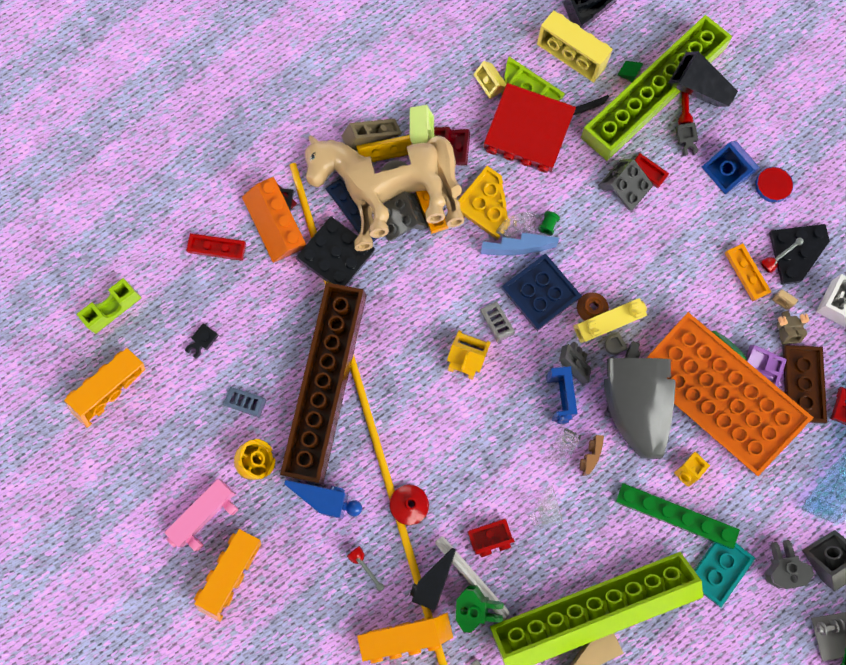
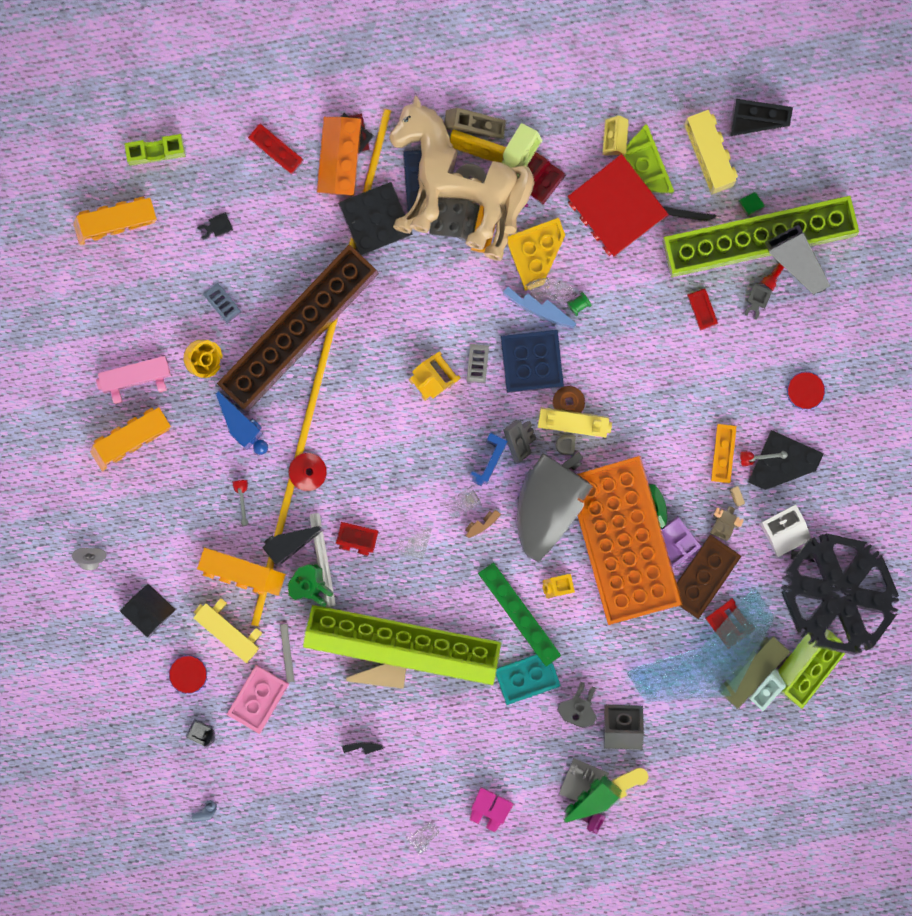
camera: 30 degrees right, 10 degrees up
dark grey bracket [598,159,653,211] -> none
blue slope [702,141,760,194] -> none

